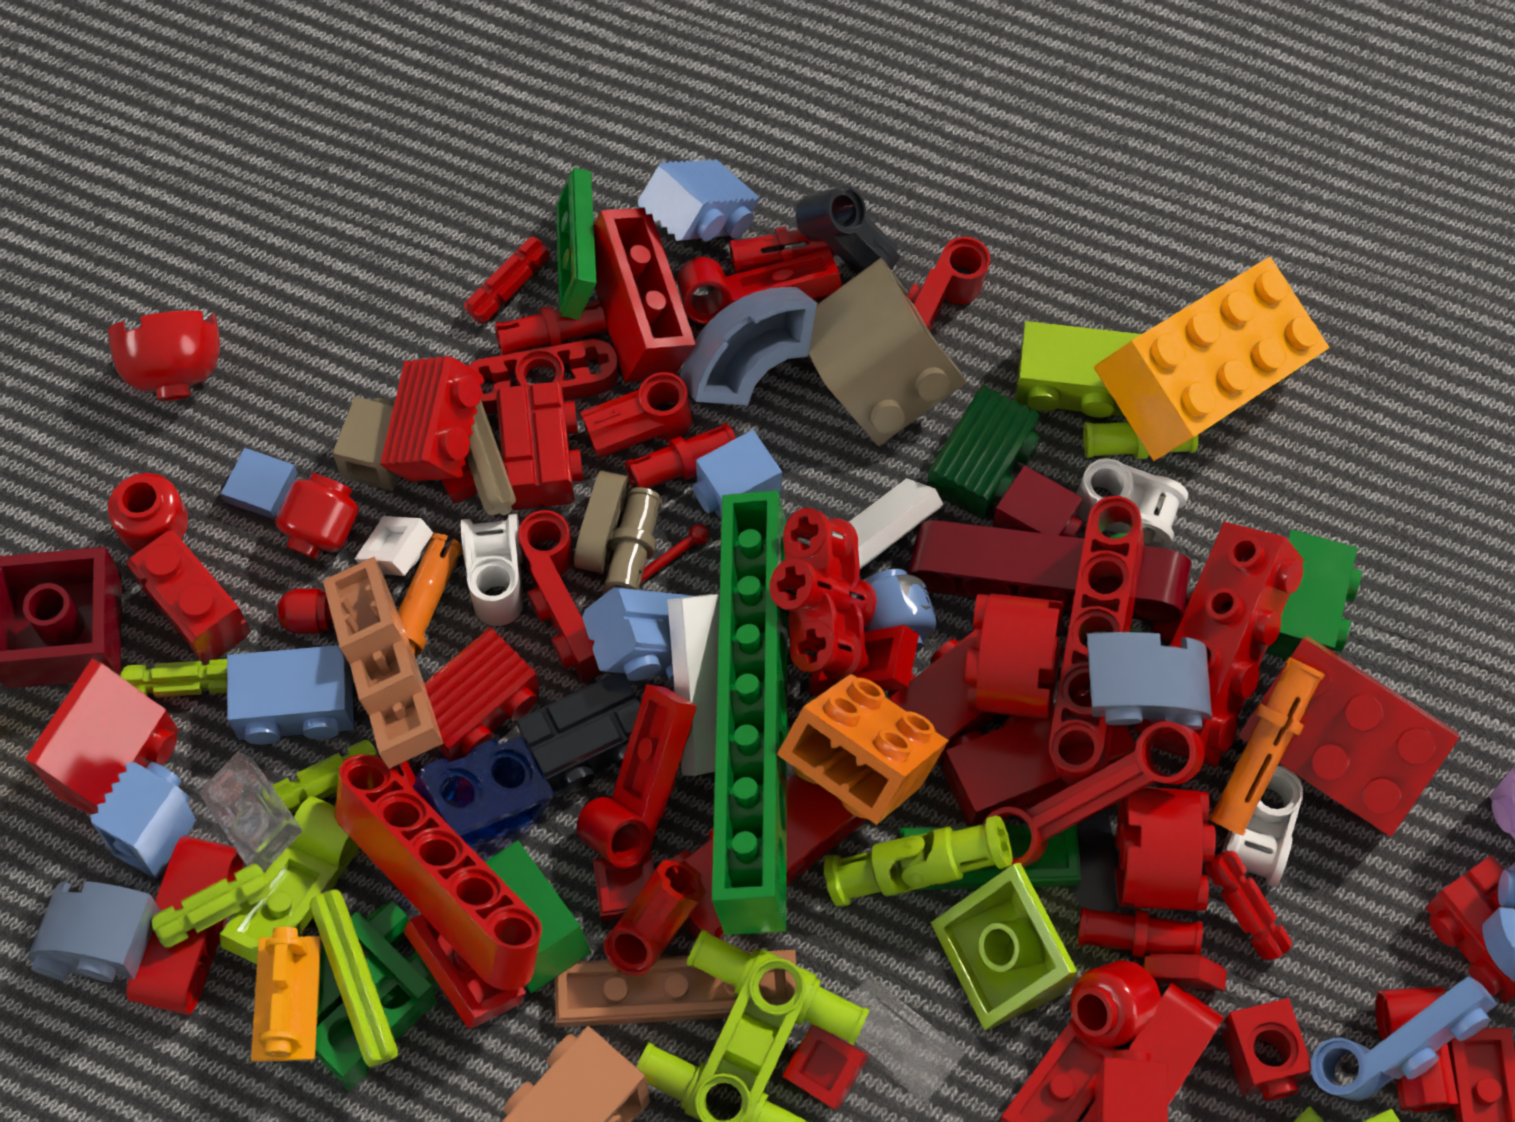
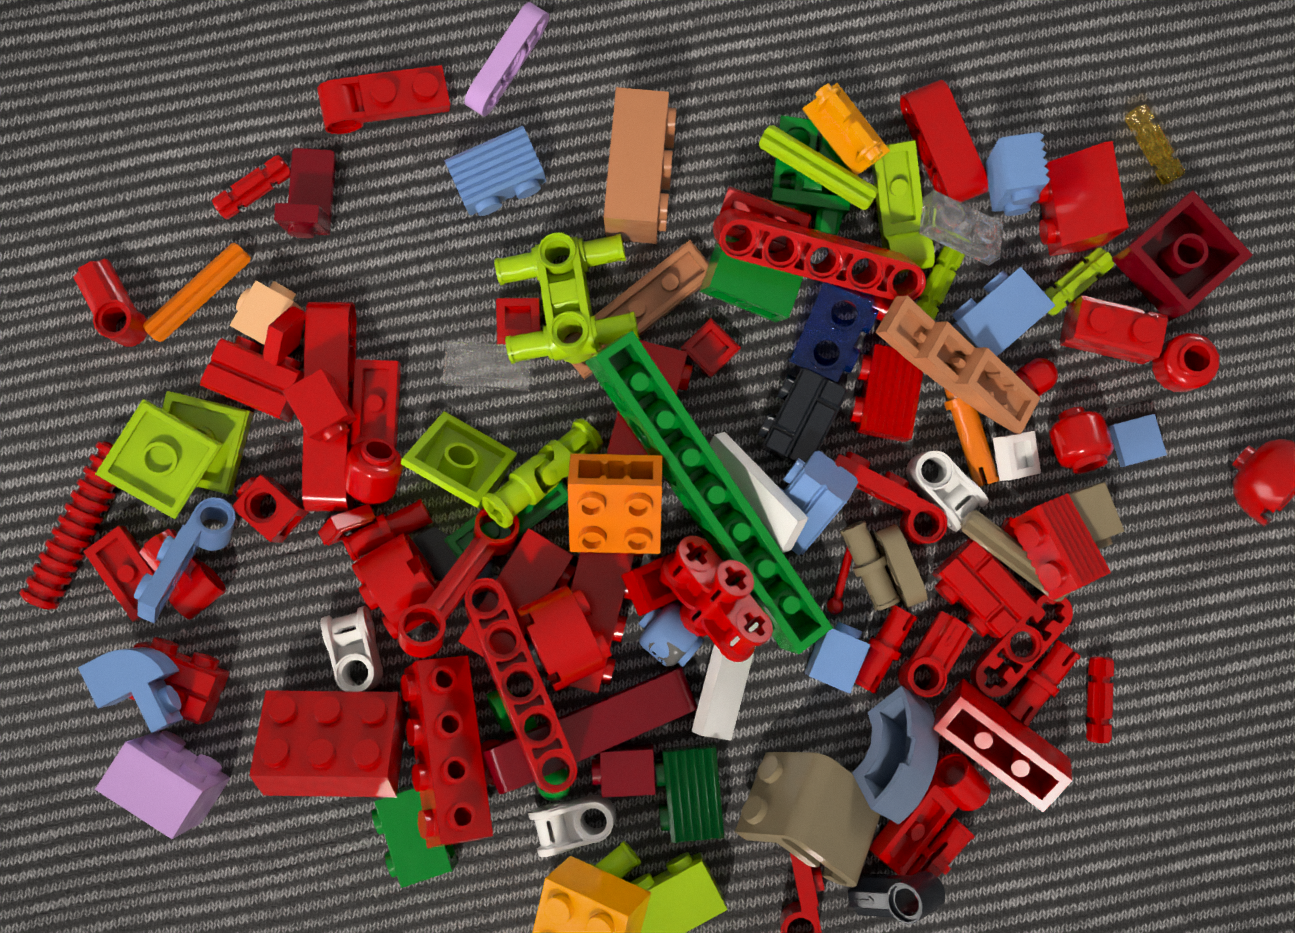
camera: 145 degrees right, 20 degrees up
sand blue brick [28,881,161,982] -> none
lime axle [151,864,271,947] -> none
green tile [556,167,596,320] -> none
red plate [576,684,697,868] -> none
red piece [603,859,707,976] -> none
medium blue brick [638,159,759,241] -> none
sand blue brick [1087,632,1212,730] -> none
red axle [1205,850,1292,961] -> none
orange pin [1209,657,1325,836] -> none

